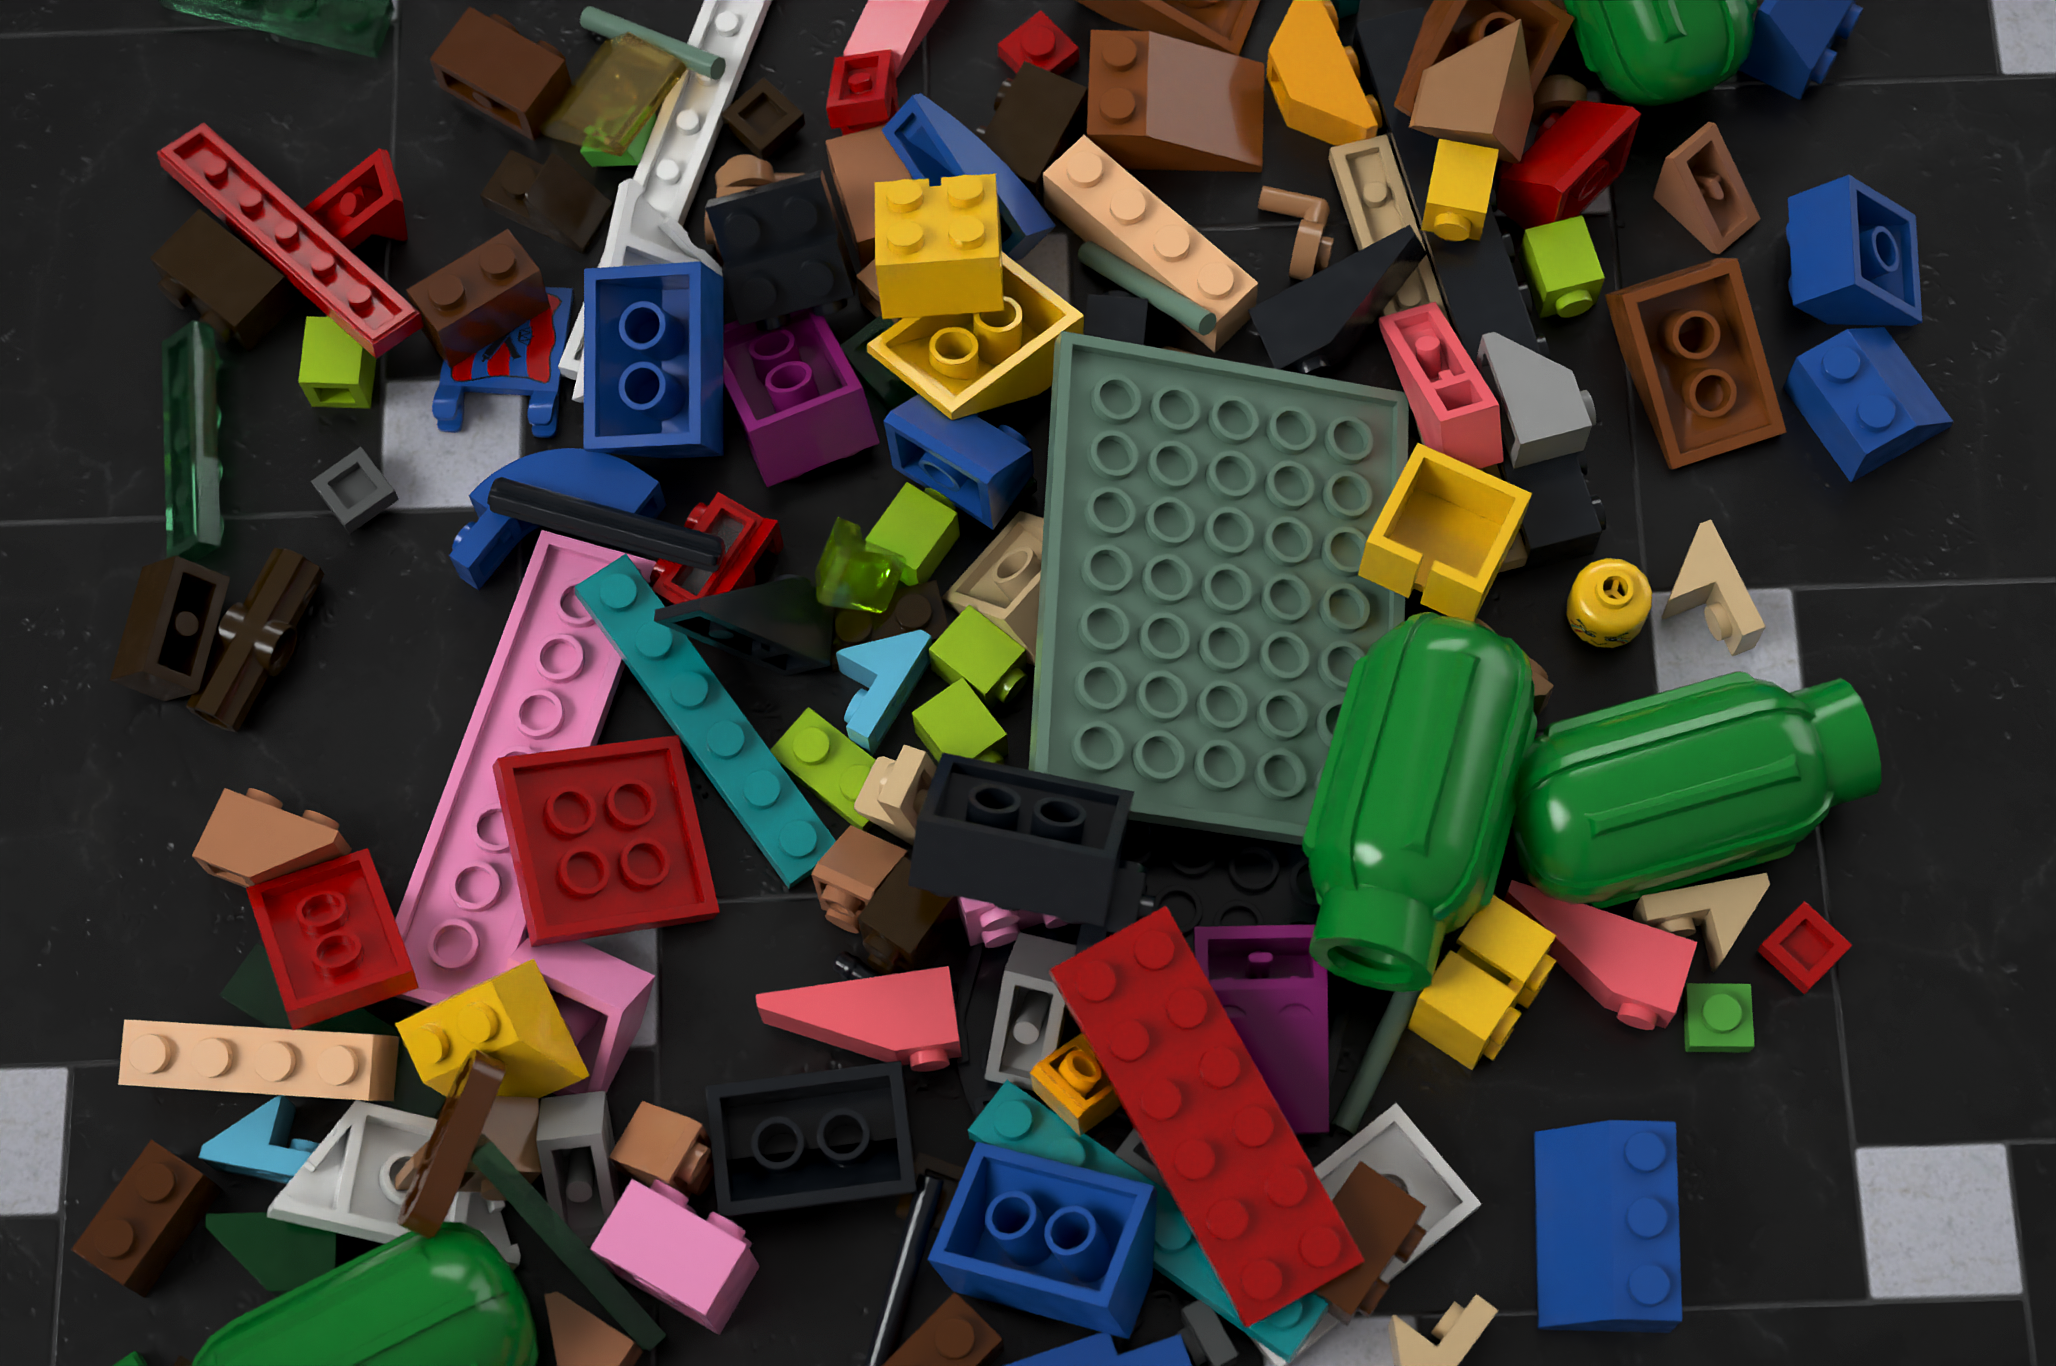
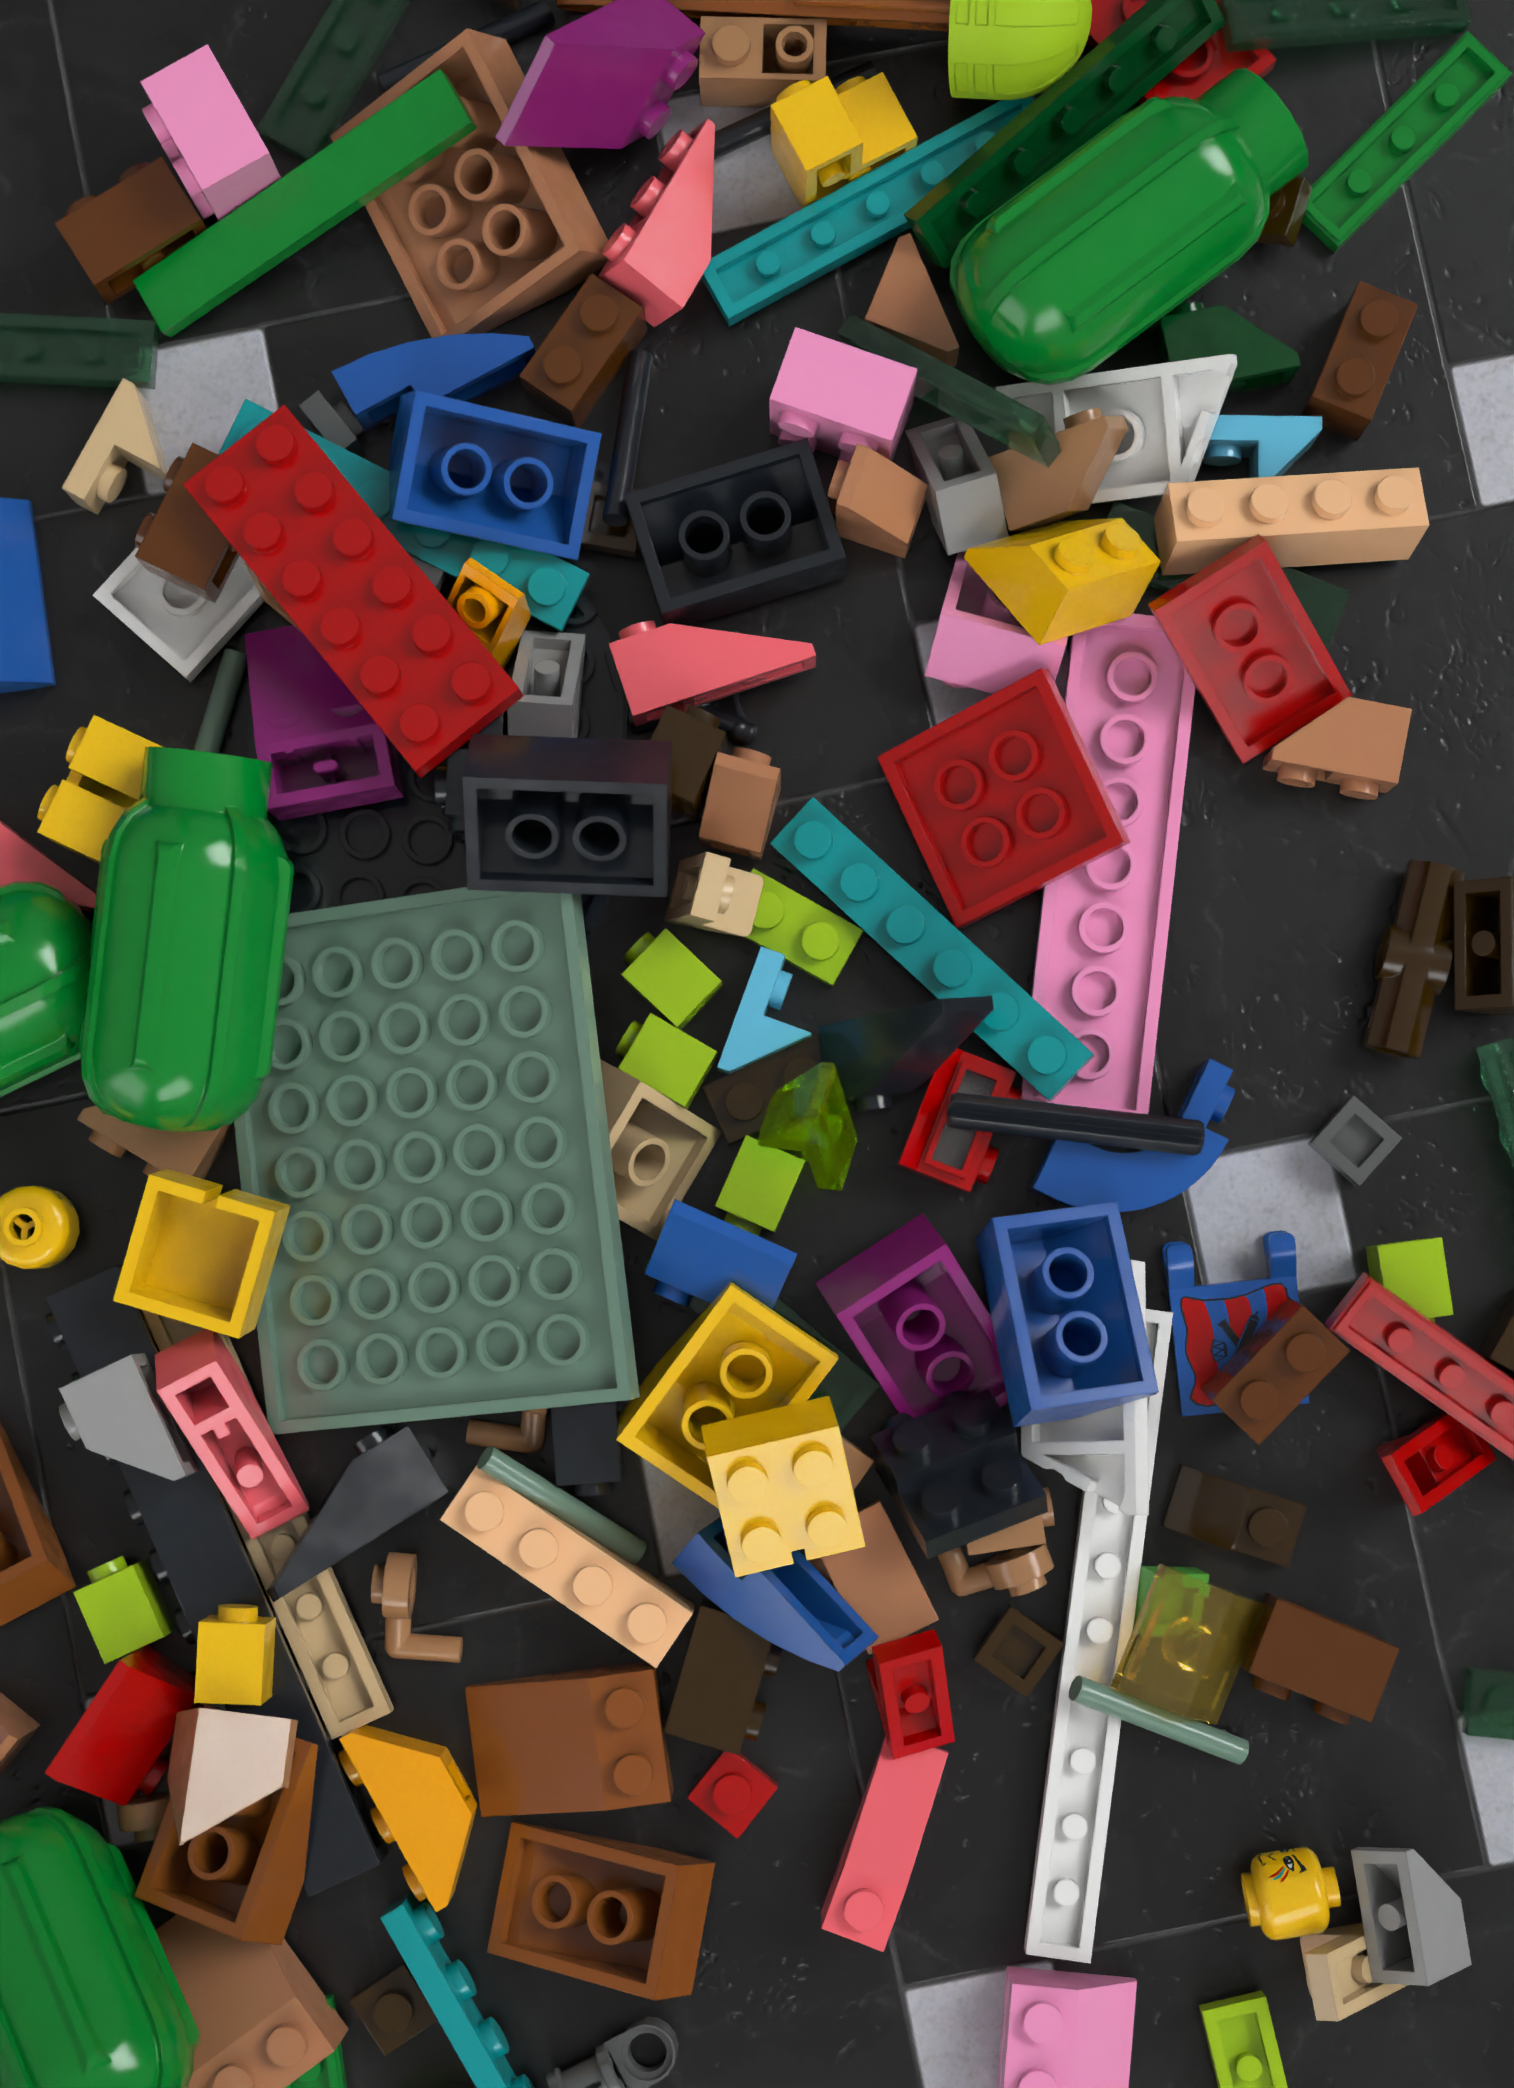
camera: 175 degrees right, 15 degrees up
reddish brown beam [398,1049,506,1239] -> none

